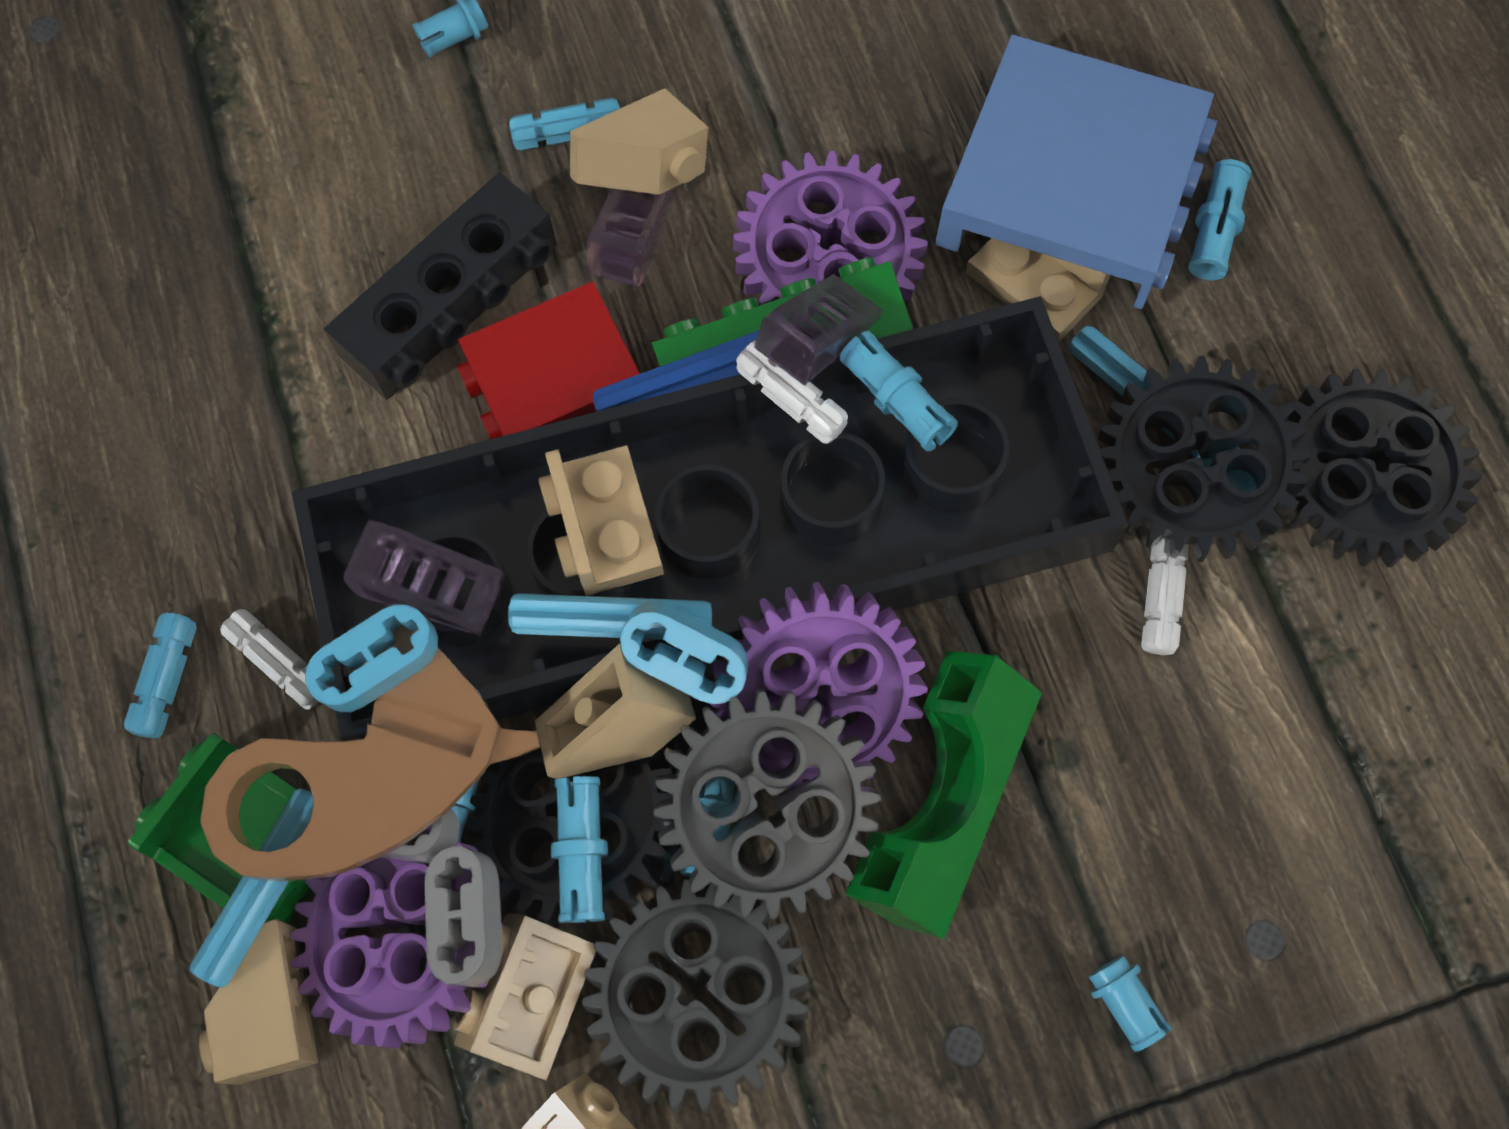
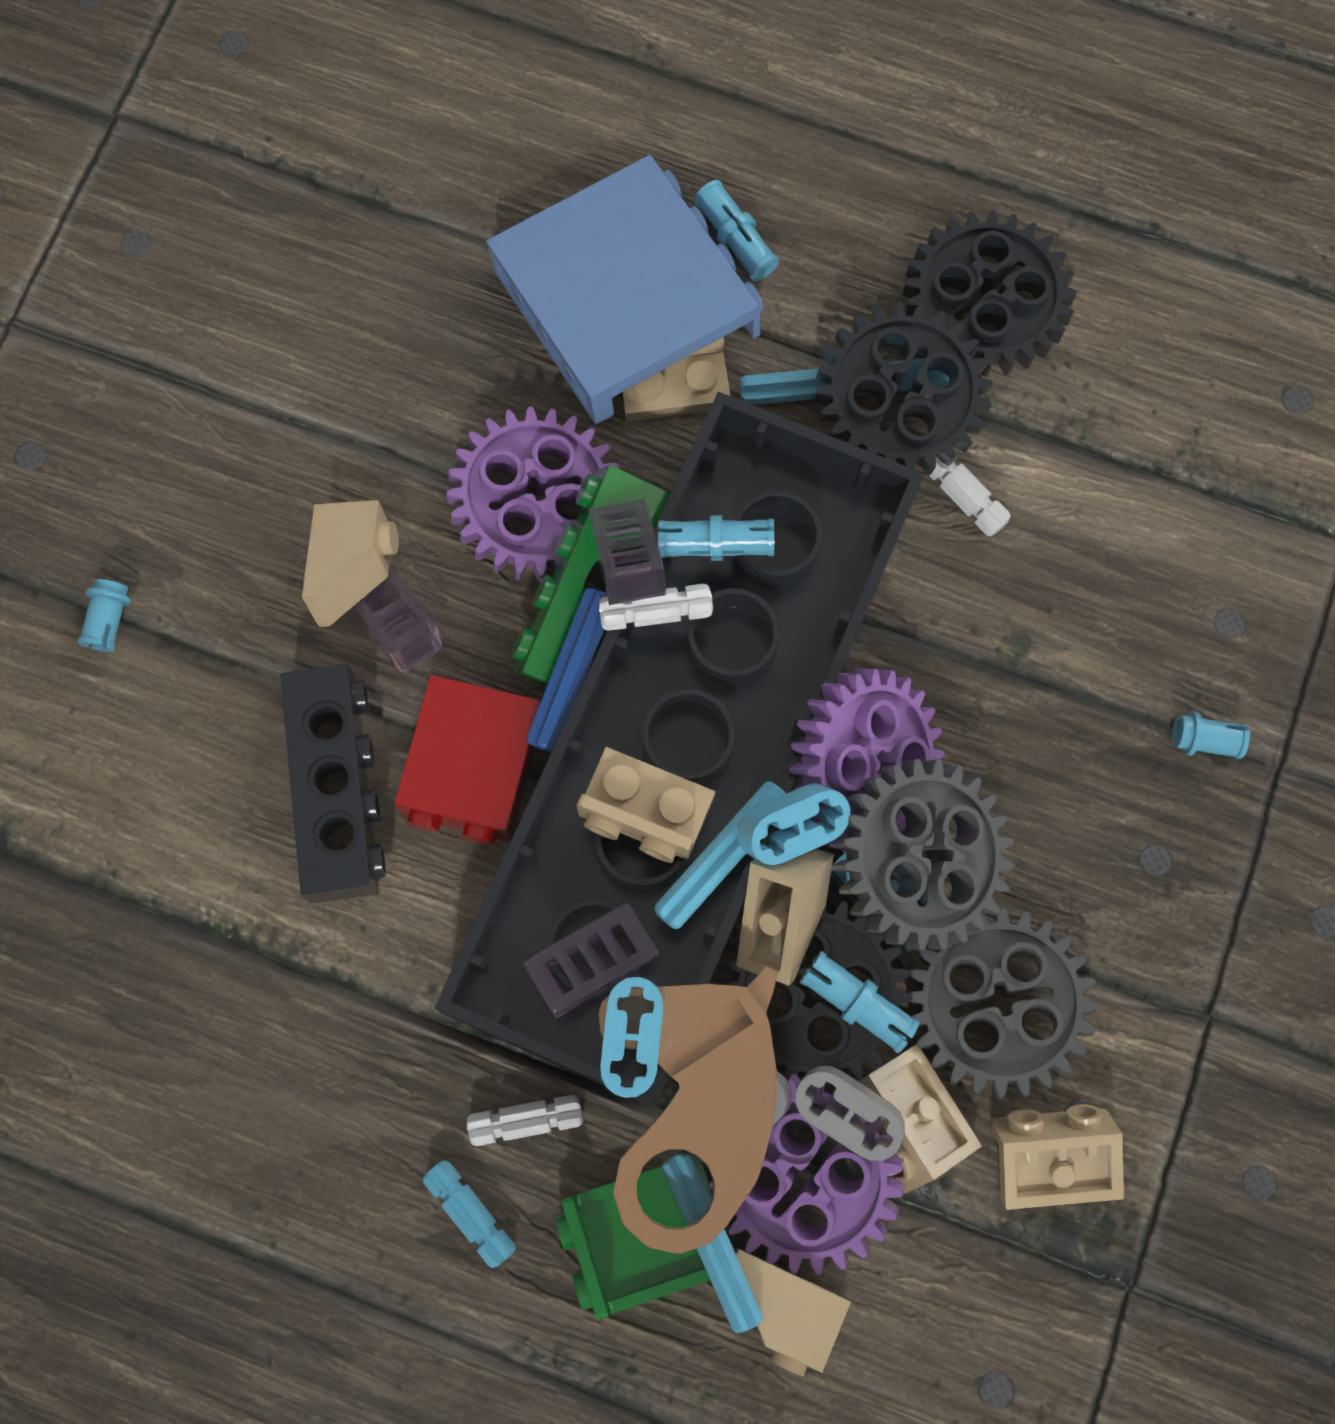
camera: 55 degrees left, 5 degrees up
medium azure axle [509,98,620,150] -> none
green arch [845,651,1042,939] -> none

